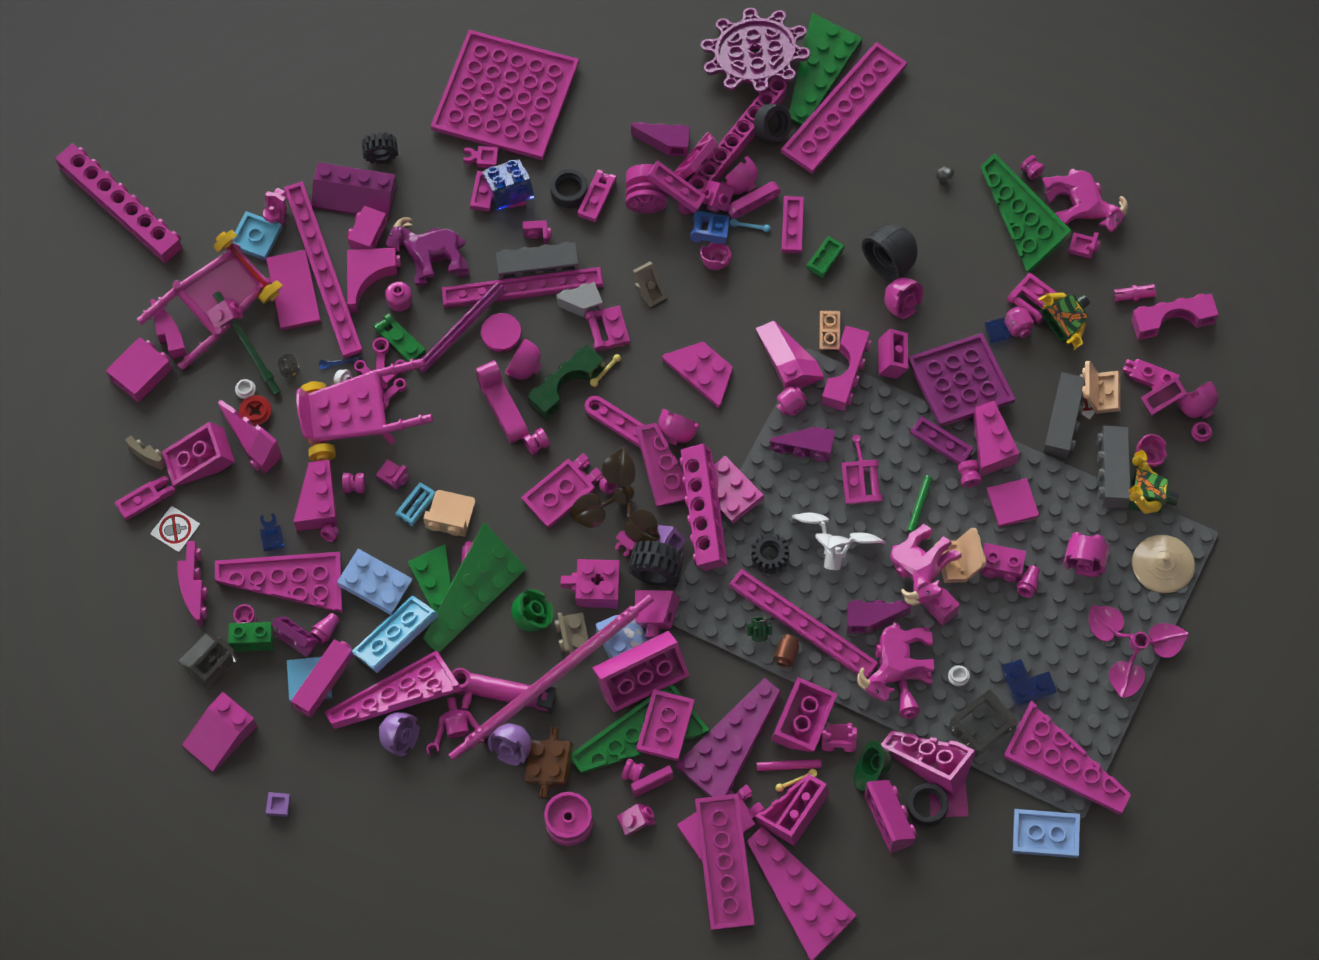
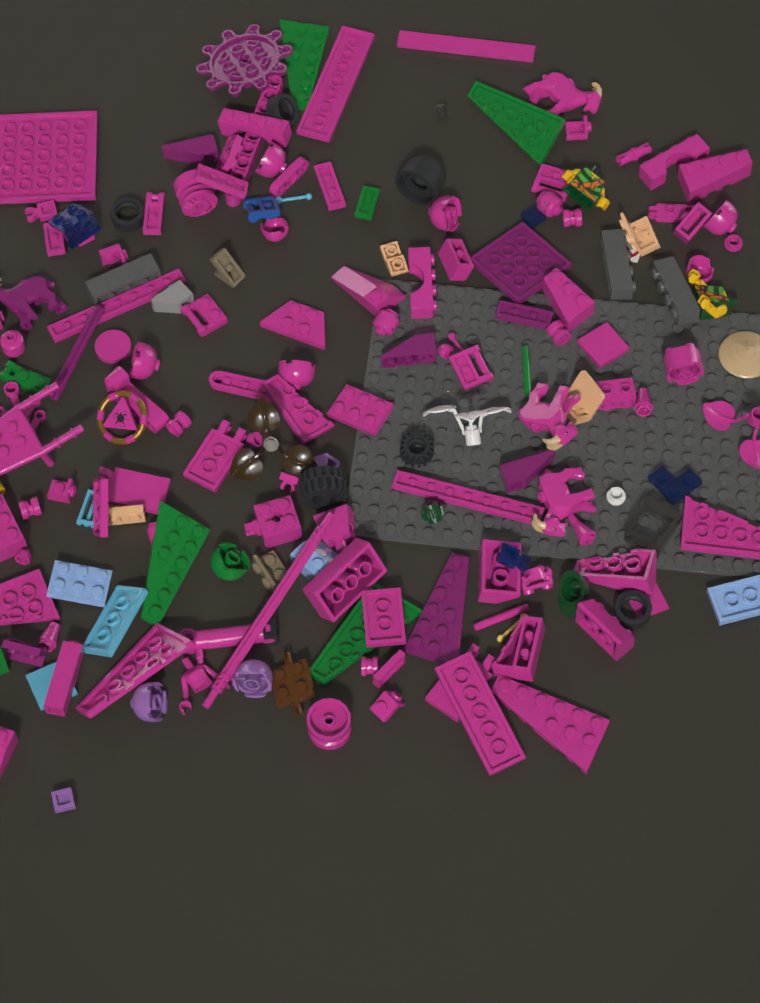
camera: 20 degrees left, 5 degrees down
green wing [408,544,451,612] -> none
dark green arch [528,344,605,420] -> none
light yellow hinge [590,354,621,387] -> none
dark pink brick [680,443,728,571] -> none
dark pink brick [702,180,735,213] -> none
copper brick [773,635,799,668] -> none
dark pink slope [921,583,960,626] -> none
dark pink wheel [1020,155,1045,180] -> none
none -> dark pink tile [93,478,108,537]
none -> piece [96,390,148,445]
none -> dark pink tile [98,467,171,514]
none -> dark pink arch [218,108,292,148]
none -> dark pink tile [397,30,535,63]
none -> dark pink hinge [438,343,454,360]
none -> clear blue plate [496,542,531,572]
none -> dark pink wheel [562,208,582,227]
none -> dark pink wedge [677,149,753,205]

